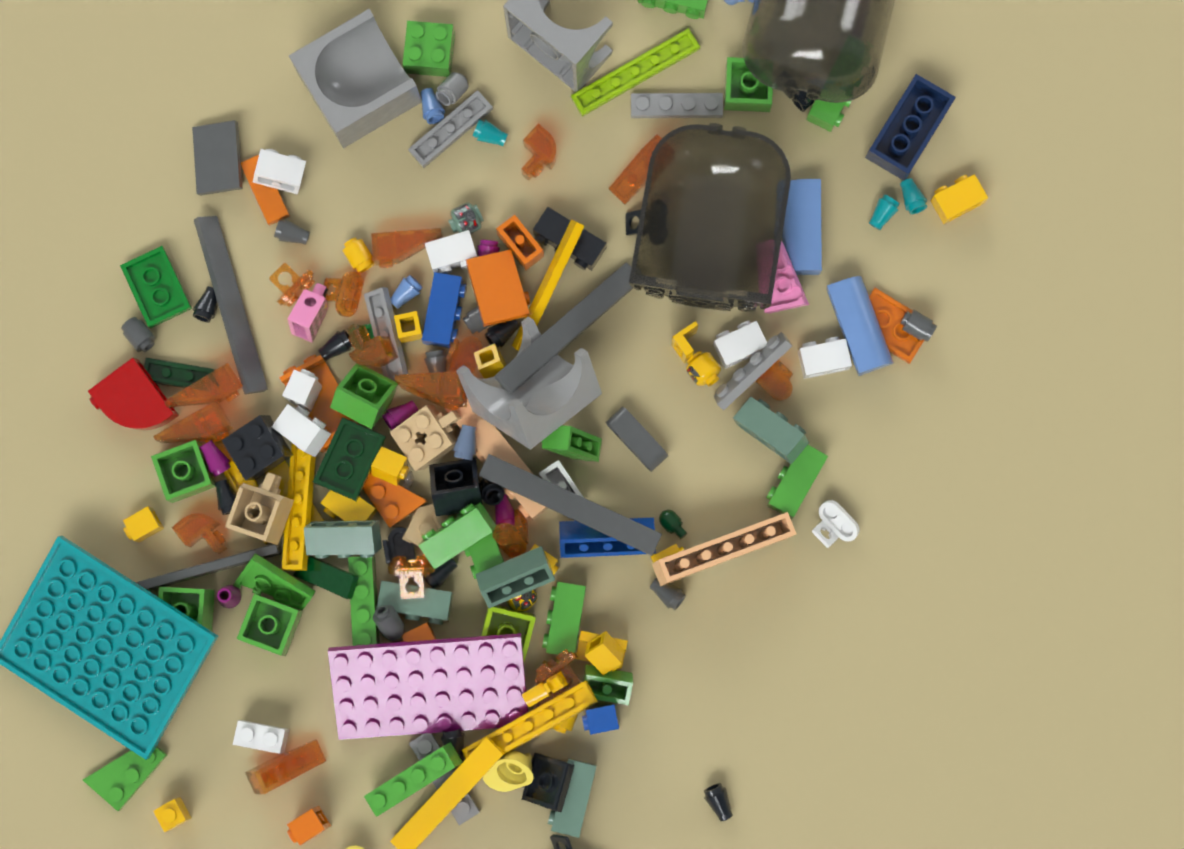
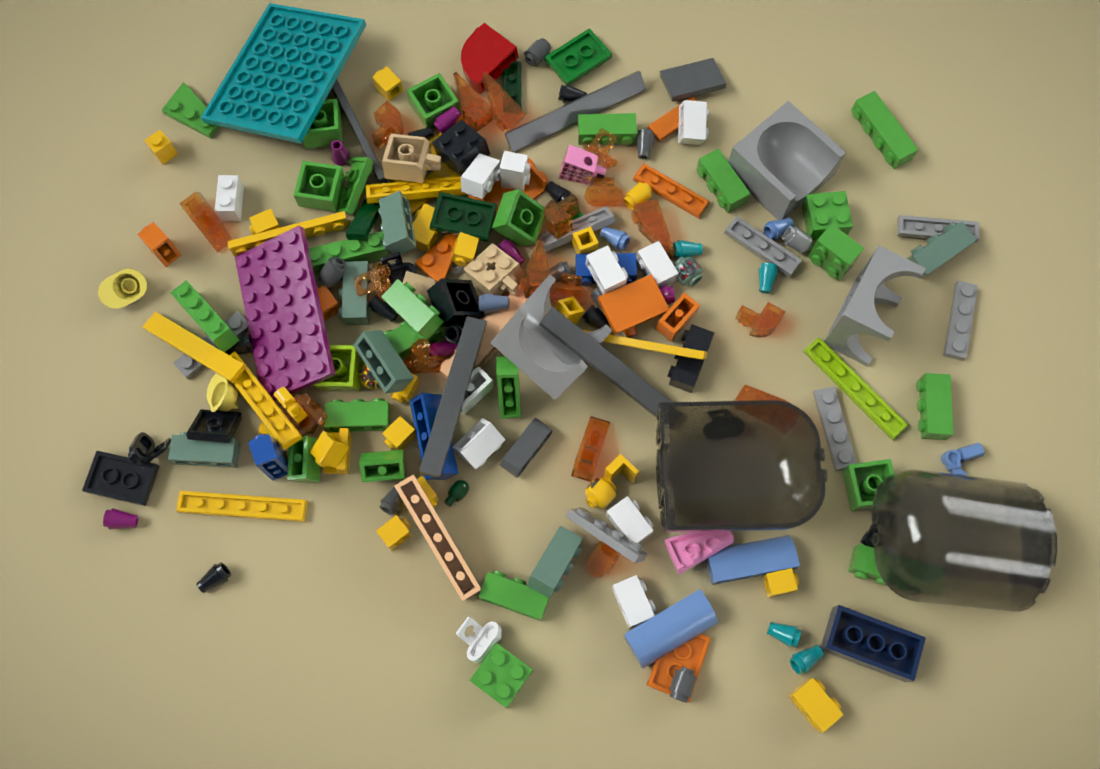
camera: 75 degrees right, 10 degrees down
none -> yellow tile [176,490,308,522]
none -> yellow plate [227,211,349,257]
none -> yellow brick [249,209,280,235]
none -> bright green brick [359,449,406,482]
none -> yellow brick [376,515,412,551]
none -> yellow brick [382,416,417,450]
none -> white brick [452,418,505,470]
none -> bright green brick [469,643,533,708]
none -> clear orange slope [571,416,610,482]
none -> bright green brick [578,113,637,146]
none -> white brick [585,245,628,294]
none -> orange tile [633,163,710,219]
none -> teal cone [672,240,703,259]
none -> bright green brick [696,148,750,213]
none -> yellow brick [762,568,799,598]
none -> bright green brick [808,224,864,281]

